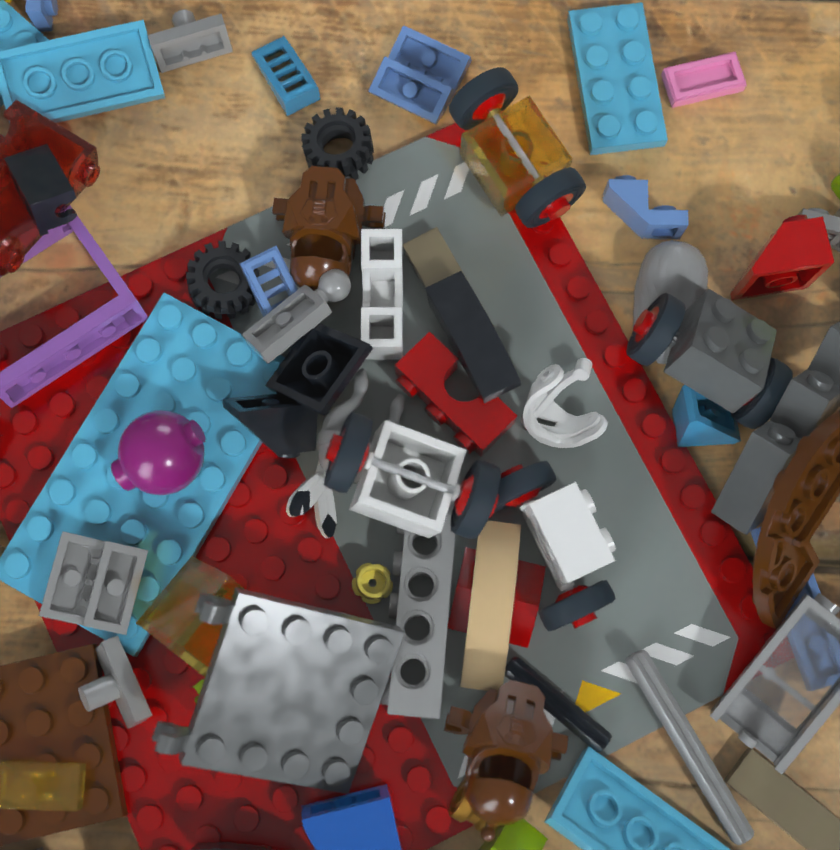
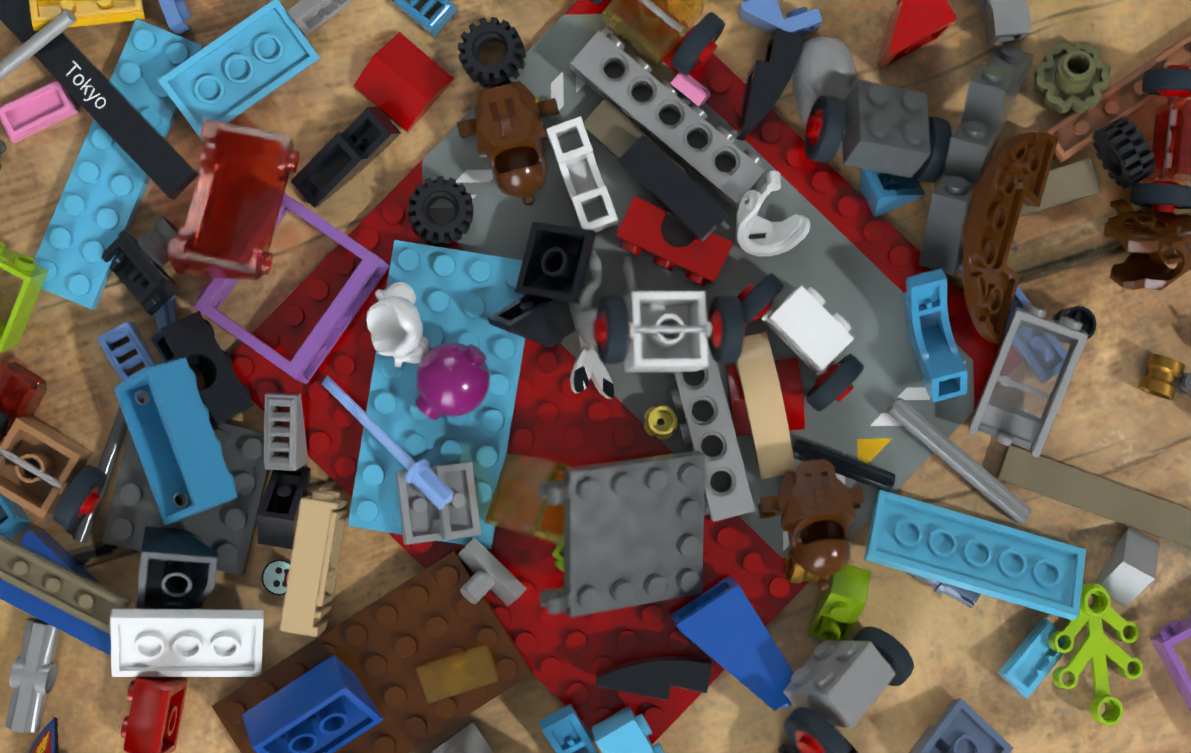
camera: 20 degrees left, 10 degrees up
black hinge [4,144,77,236] -> none
medium blue slope [239,246,298,317] -> none
light grey plate [241,269,351,364] -> none
none -> black slope [291,106,401,208]
none -> light blue piece [321,375,454,509]
none -> red slope [353,32,454,133]
none -> white hair [366,282,430,367]
none -> light grey brick [570,30,765,208]
none -> bright pink tile [670,73,711,106]
none -> black slope [736,30,804,141]
none -> dark azure arch [902,269,967,403]

